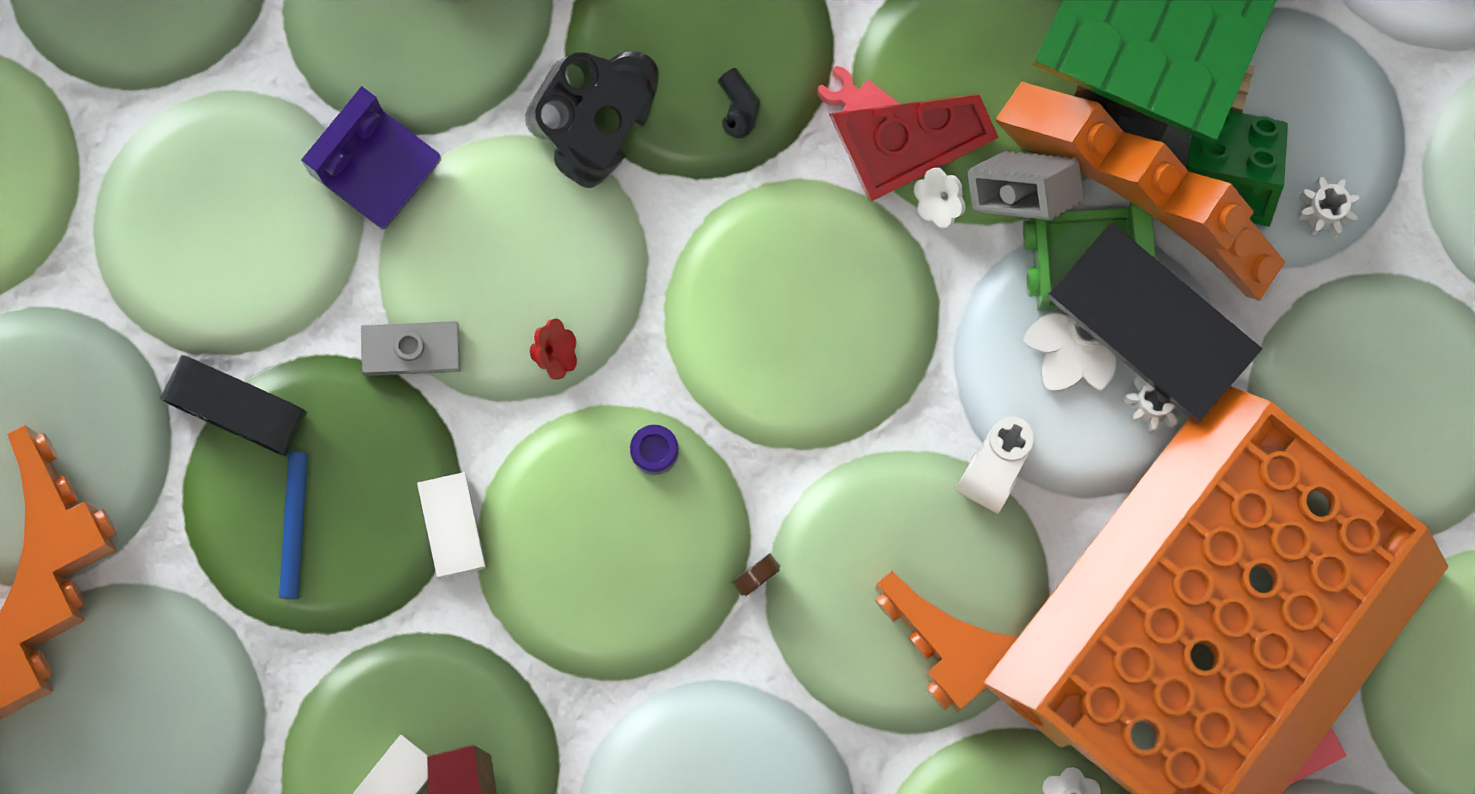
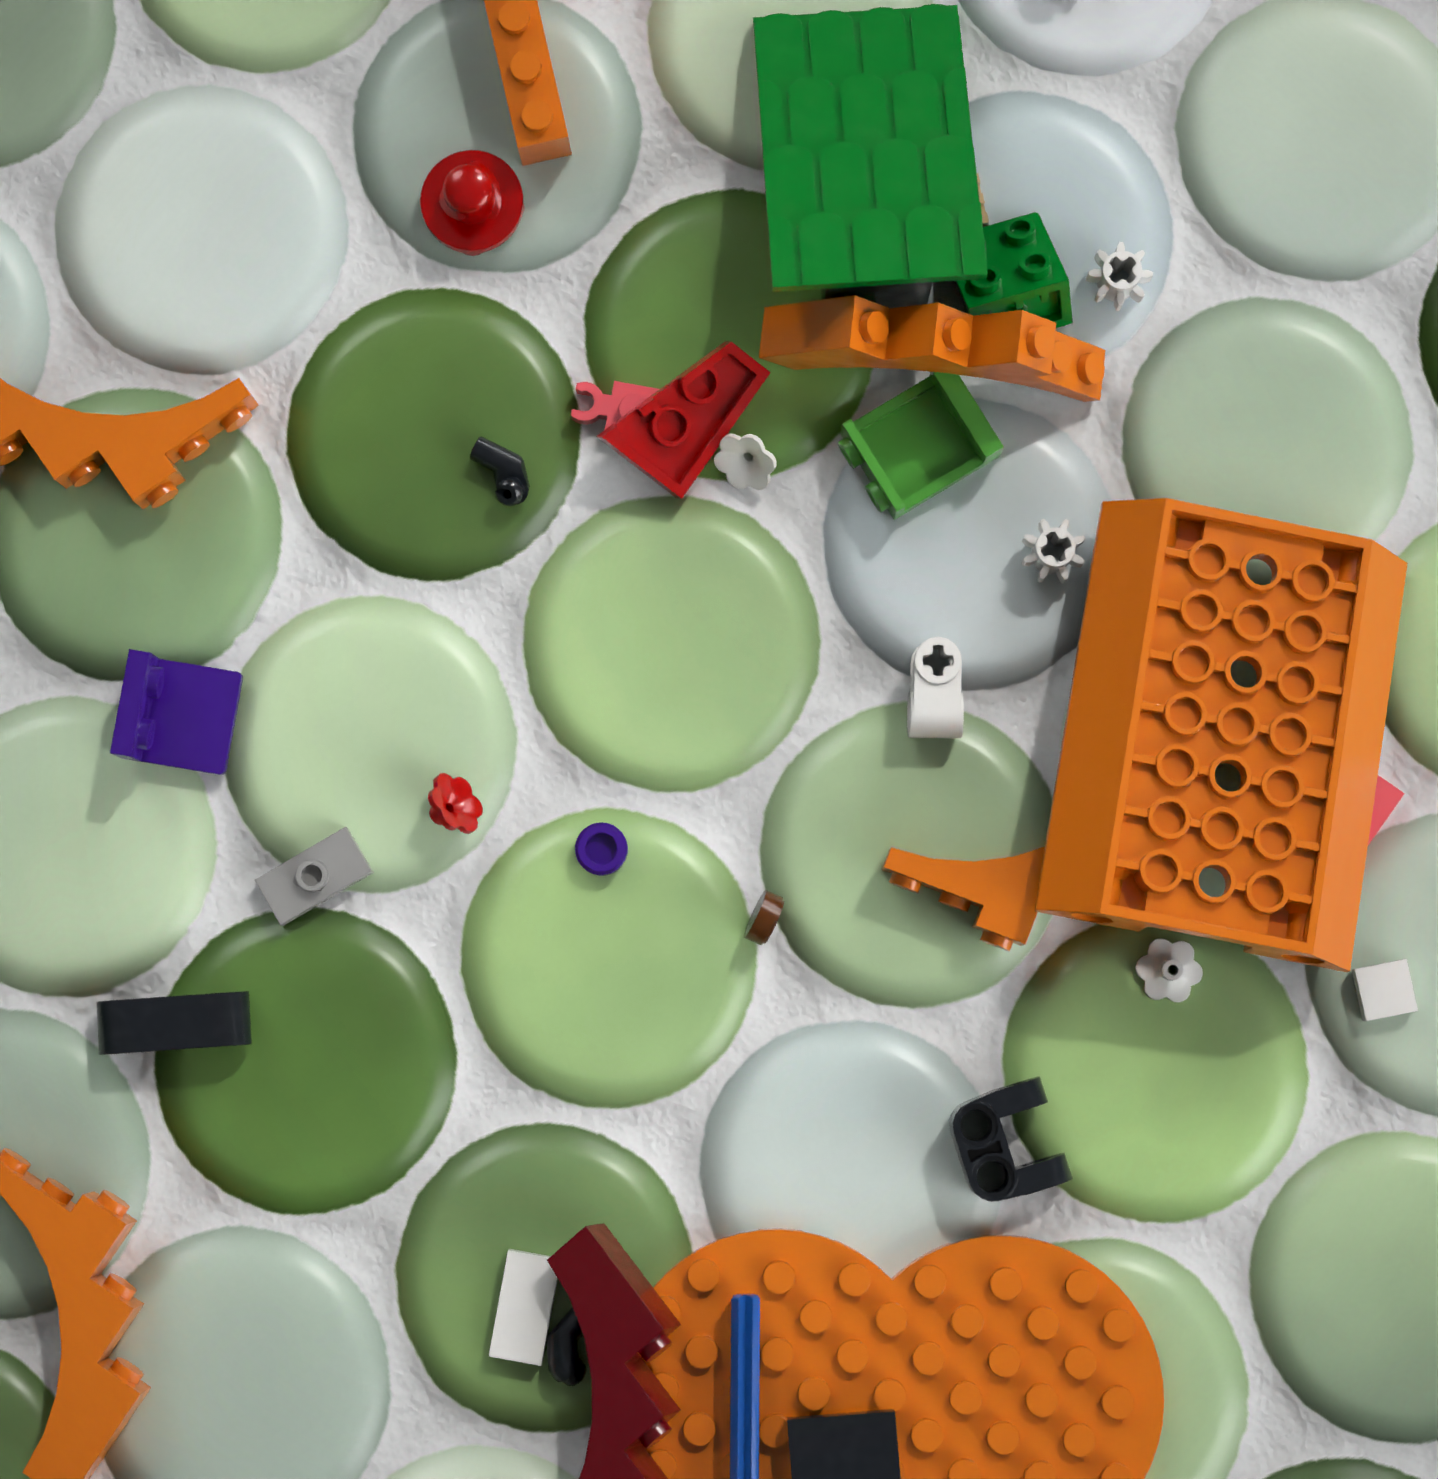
camera: 25 degrees left, 5 degrees up
blue bar [279,452,308,599] -> none
white tile [417,472,486,579] -> none
black piece [525,51,659,188] -> none
light grey brick [967,150,1084,221] -> none
white plate [1023,313,1116,391] -> none
black tile [1047,223,1263,424] -> none

